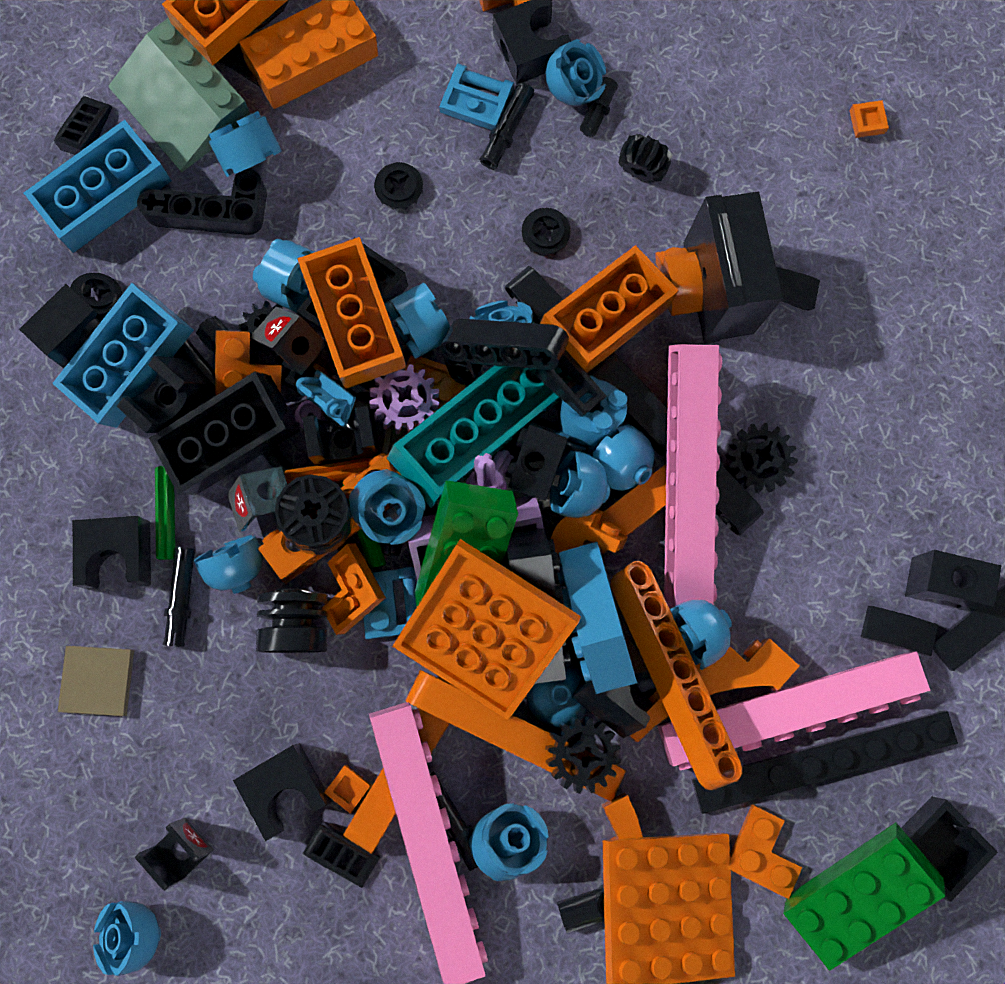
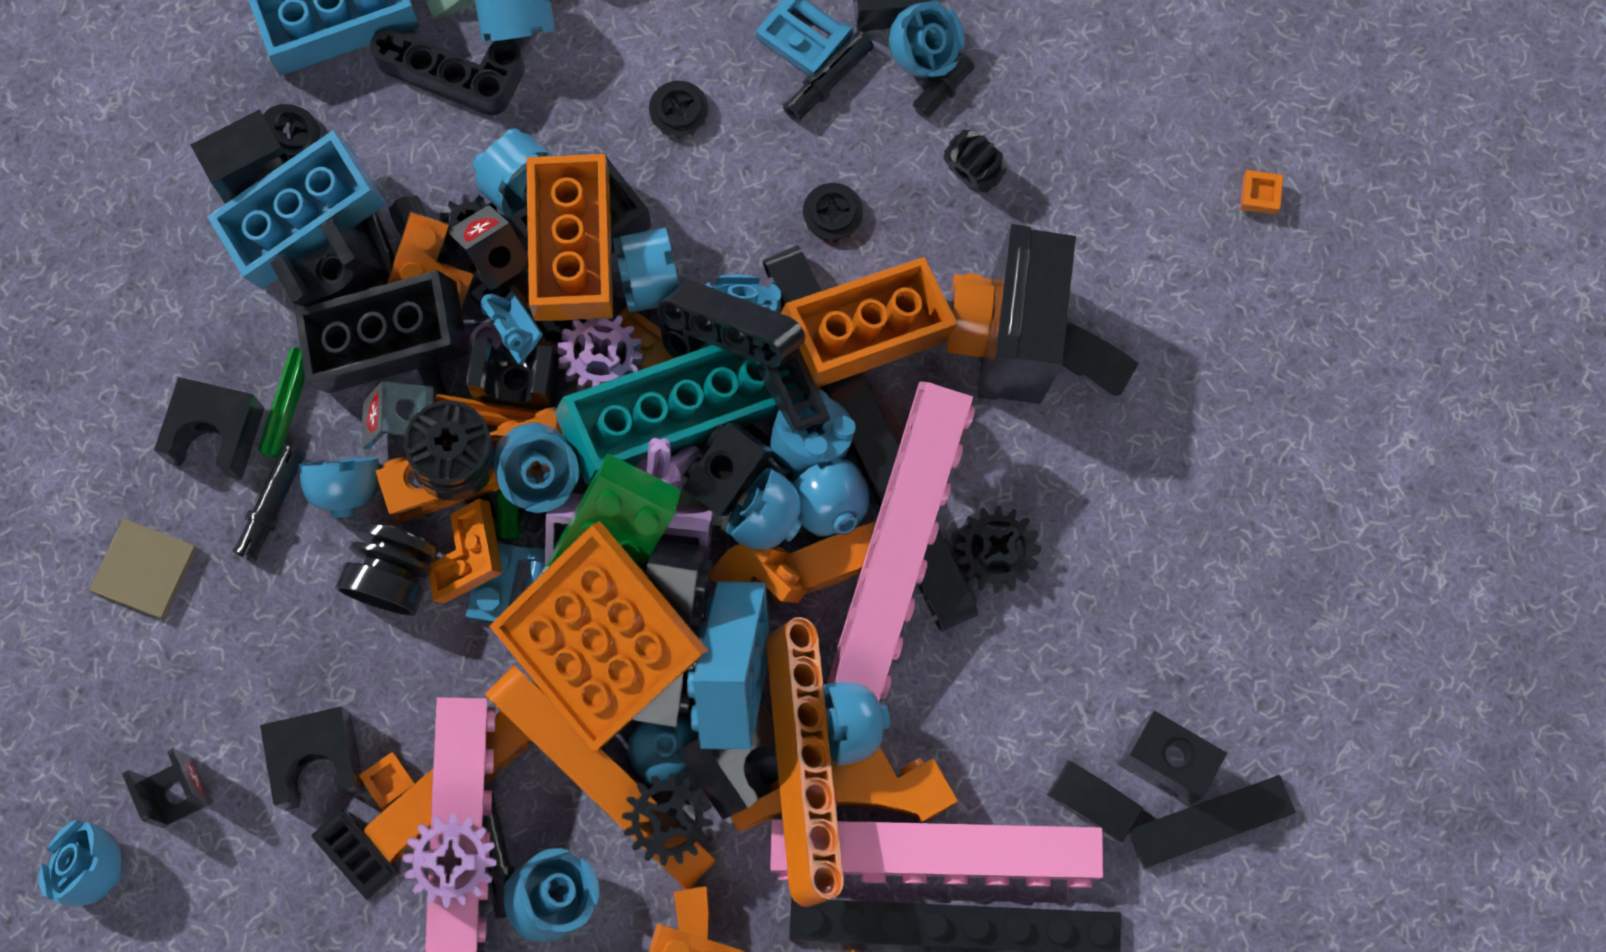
camera: 15 degrees right, 5 degrees down
none -> lavender gear [403,813,496,908]

